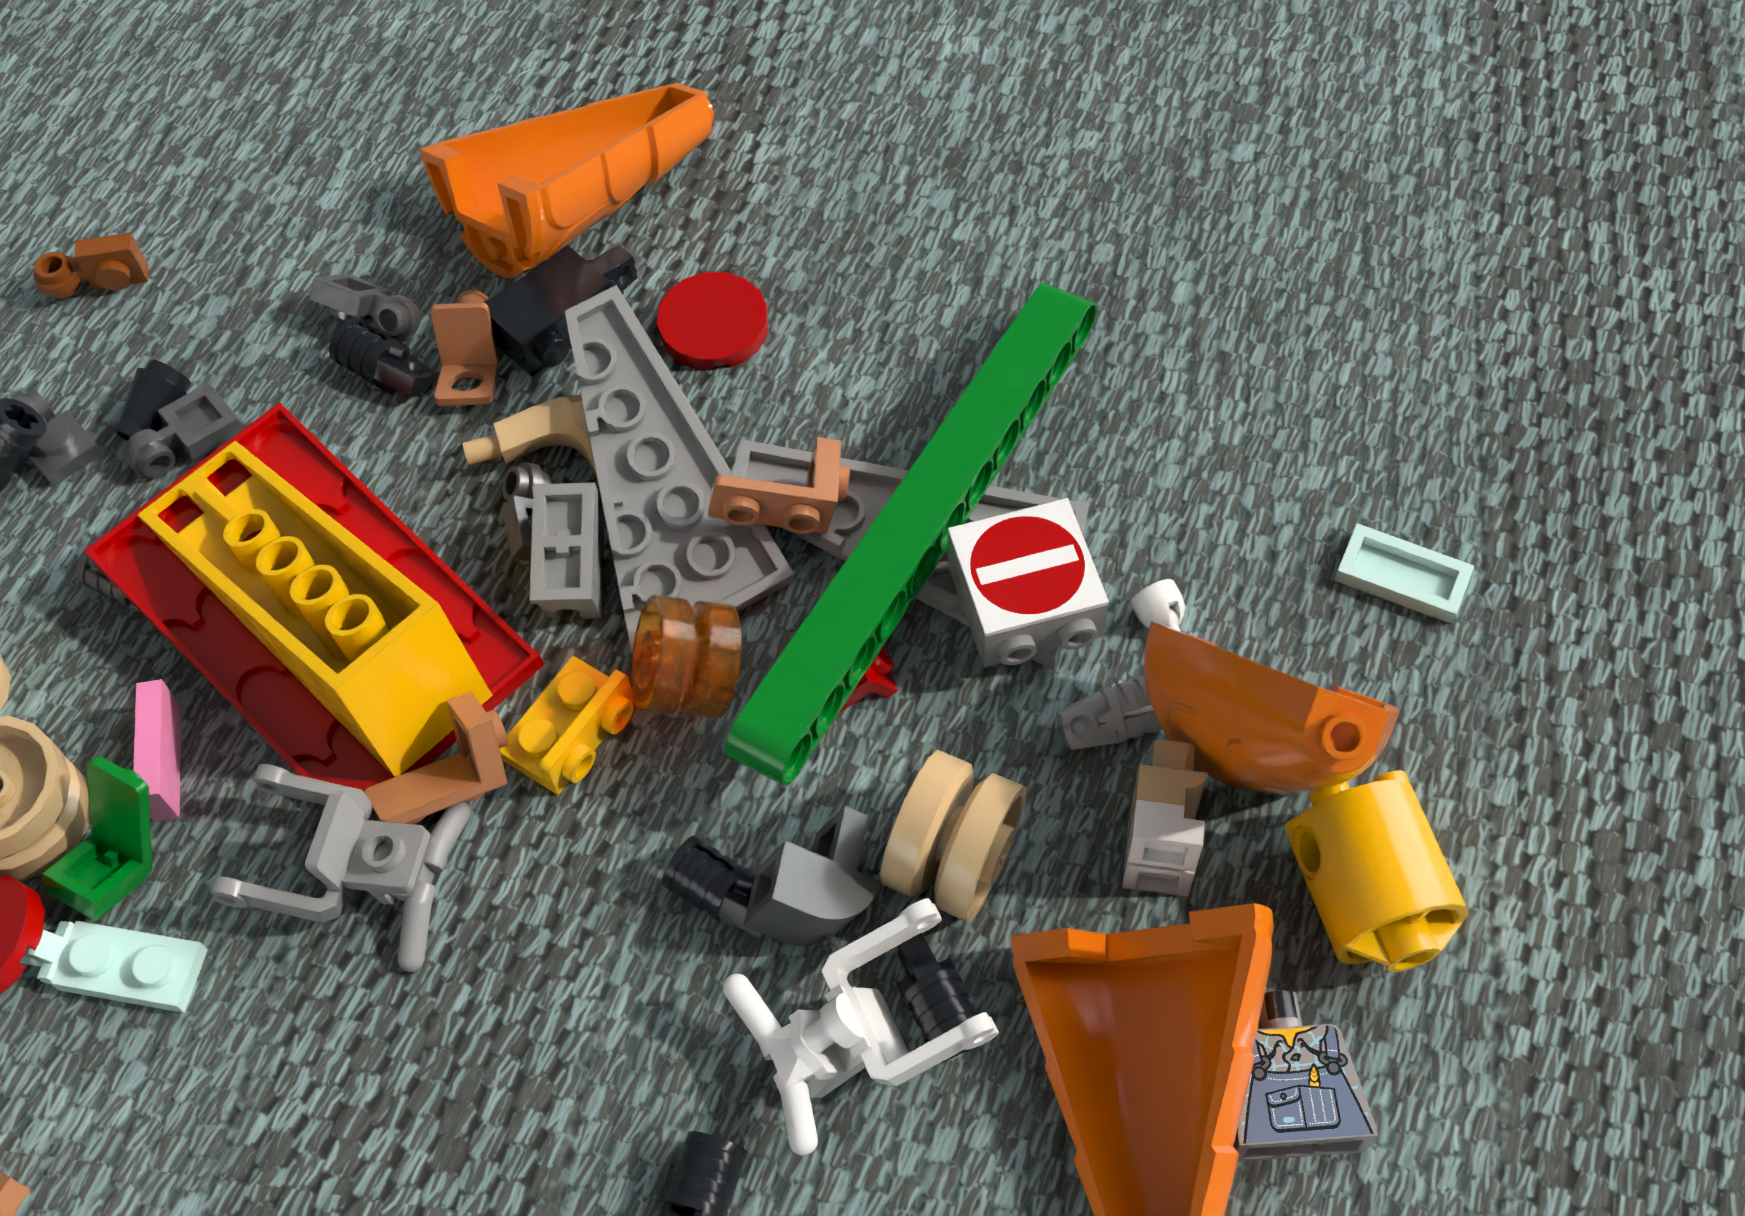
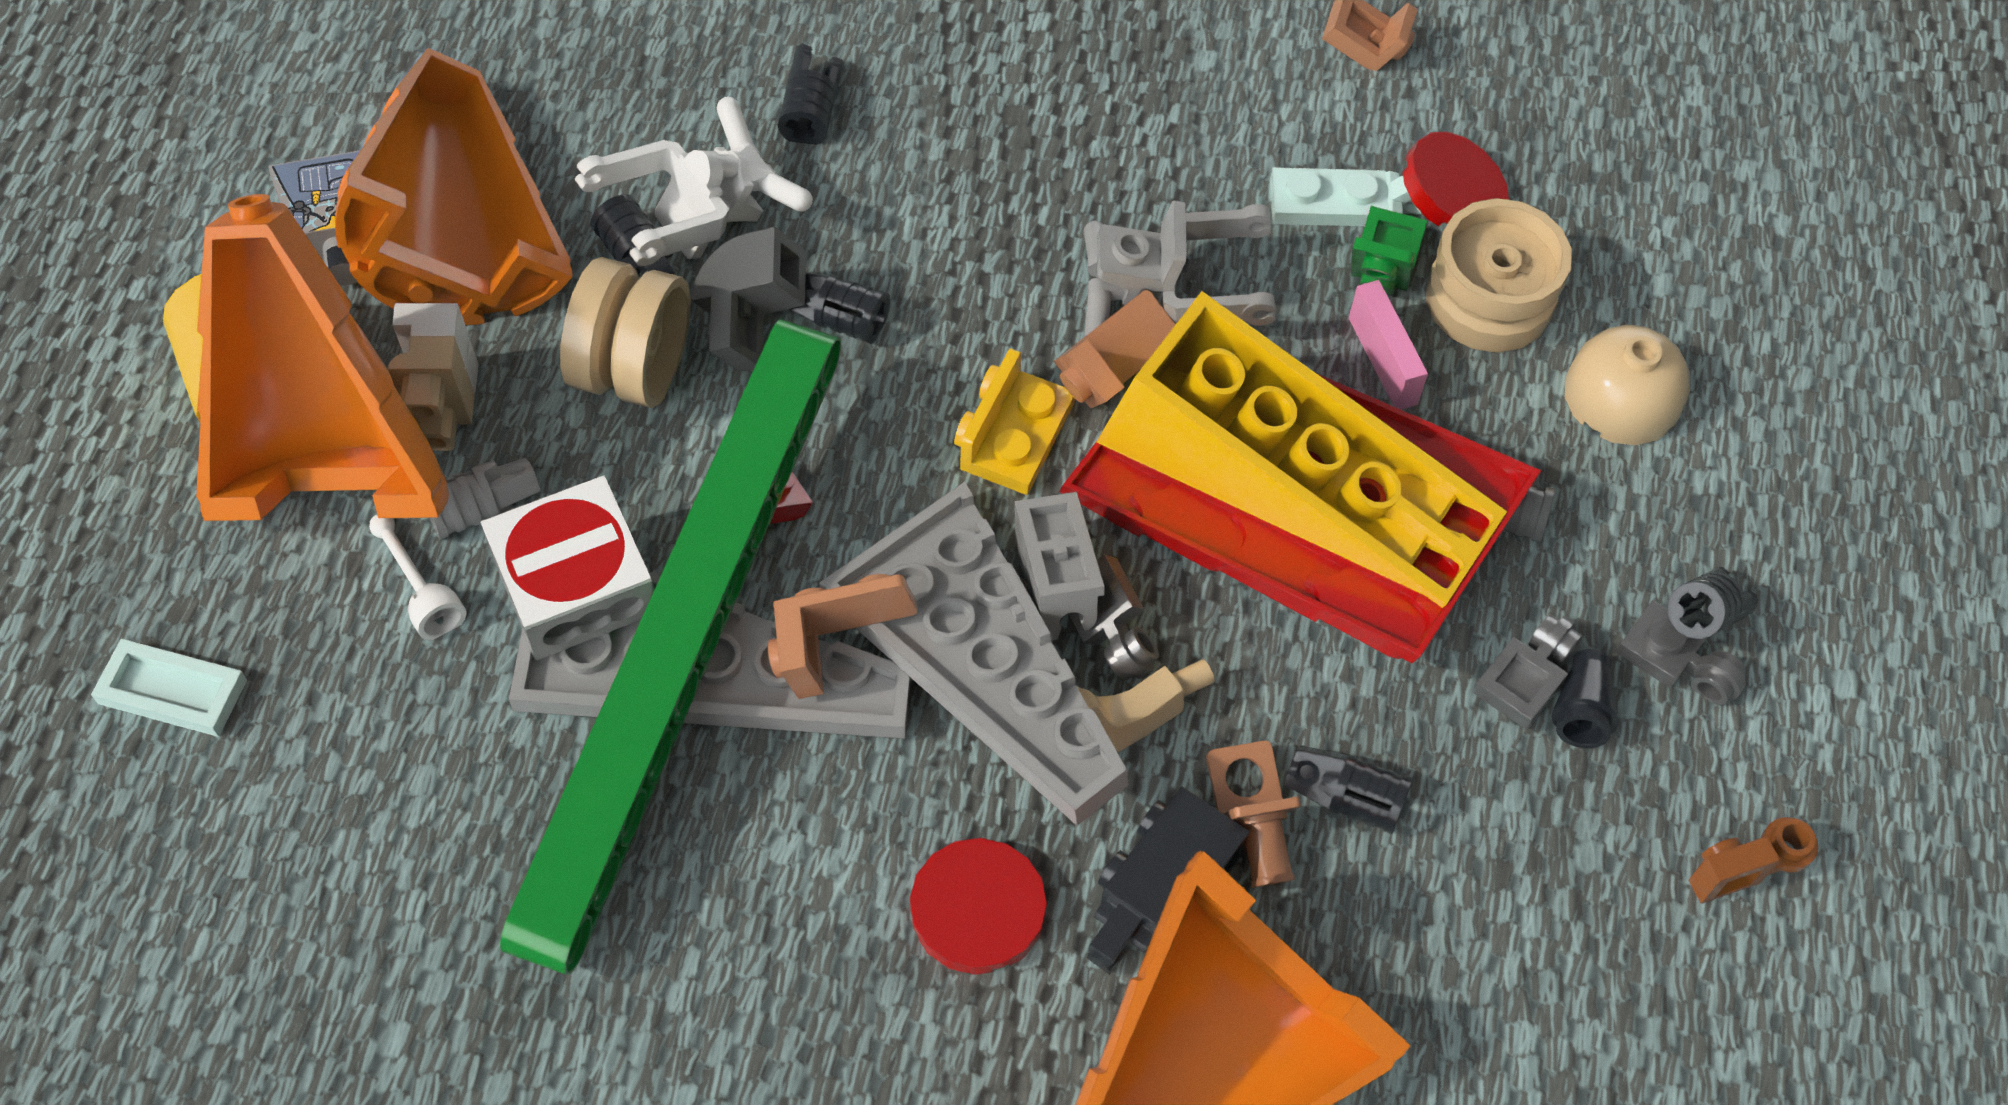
camera: 165 degrees right, 0 degrees up
flat silver plate [310,273,421,341] -> none
clear orange wheel [631,595,742,719] -> none

